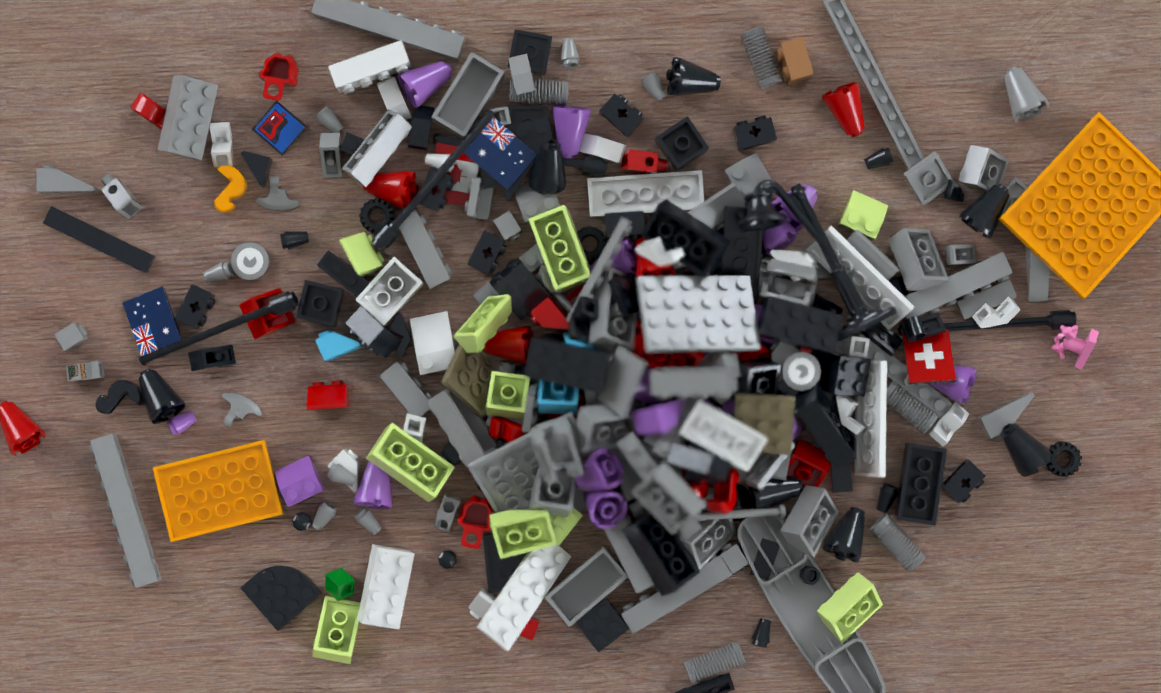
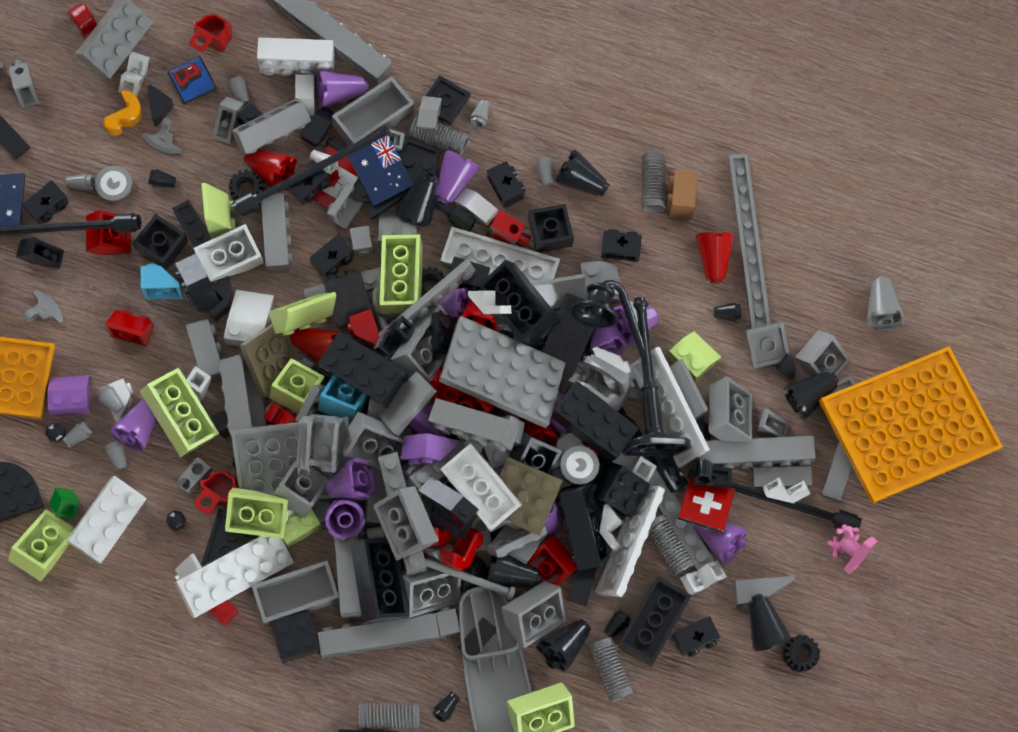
camera: 15 degrees right, 15 degrees down
black tile [800,566,820,585] -> none

